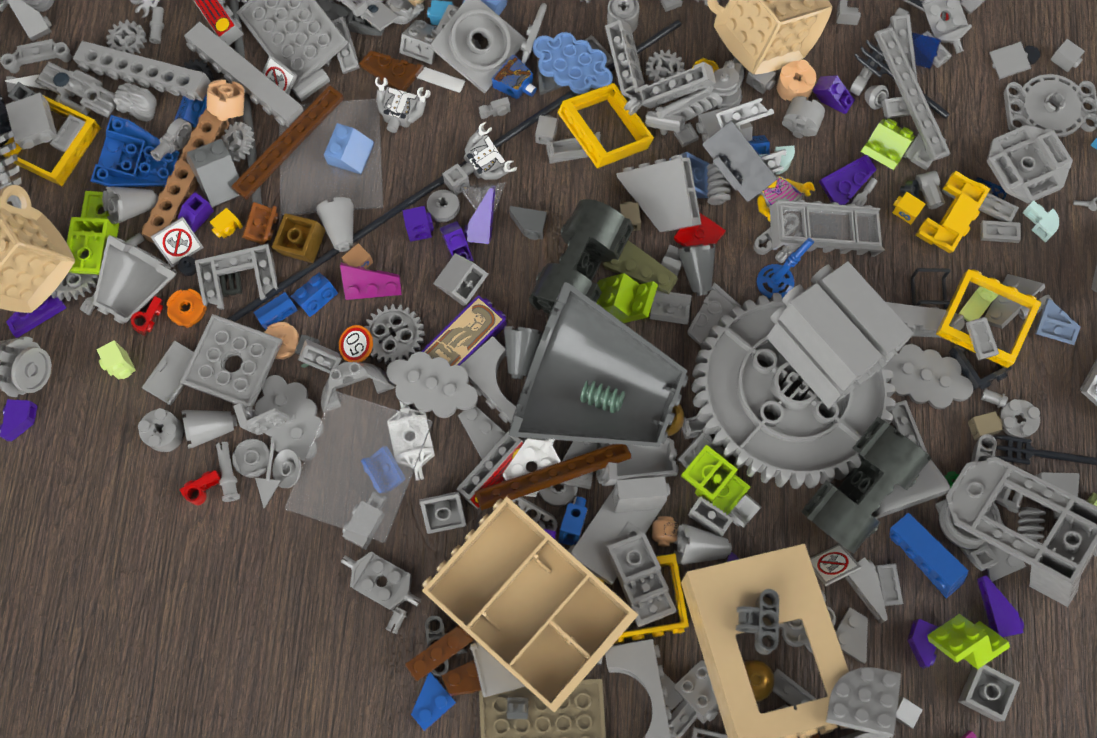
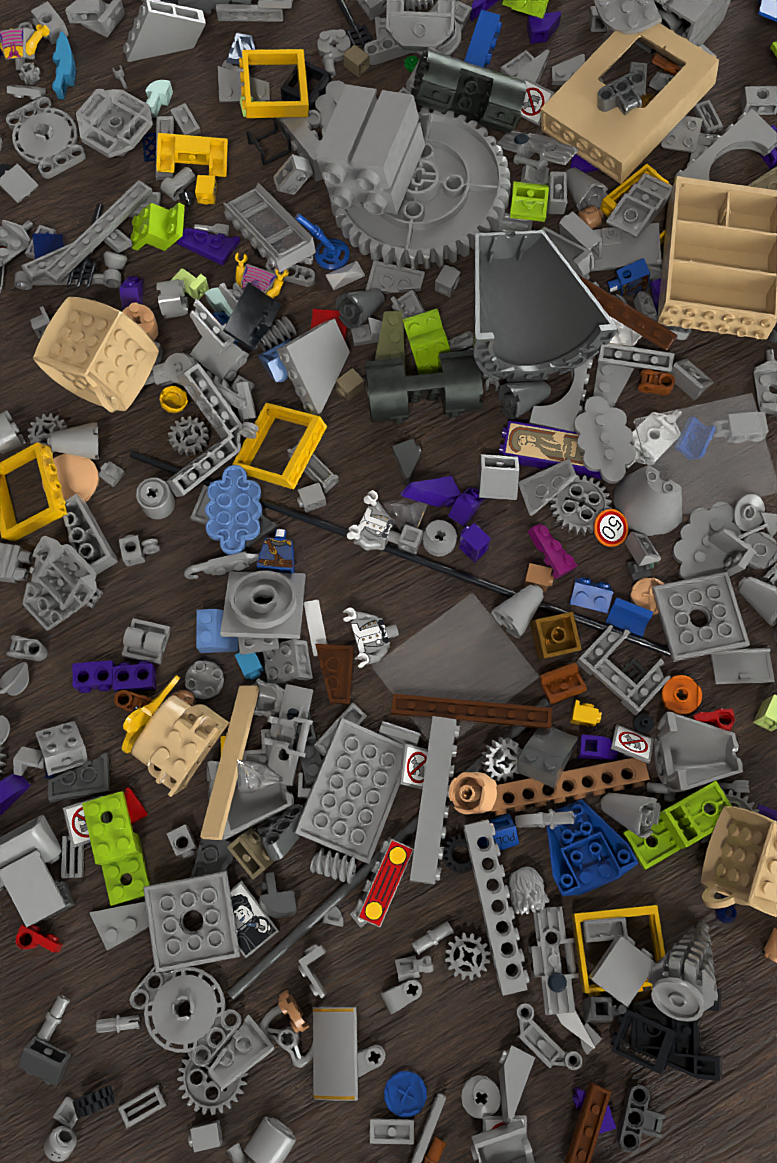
camera: 125 degrees left, 0 degrees up
medium blue slope [324,123,374,175] -> none
light grey plate [478,97,511,119] -> none
sand green piece [580,380,625,413] -> none
light grey plate [965,317,999,360] -> none
none -> yellowish green bracket [171,268,209,300]
none -> light grey brick [273,155,313,195]
none -> light grey tile [305,110,321,129]
none -> white slope [326,261,365,290]
none -> light grey brick [435,265,461,297]
none -> light grey piece [496,130,578,171]
none -> light grey wing [518,459,577,516]
none -> dark orange piece [638,369,675,396]

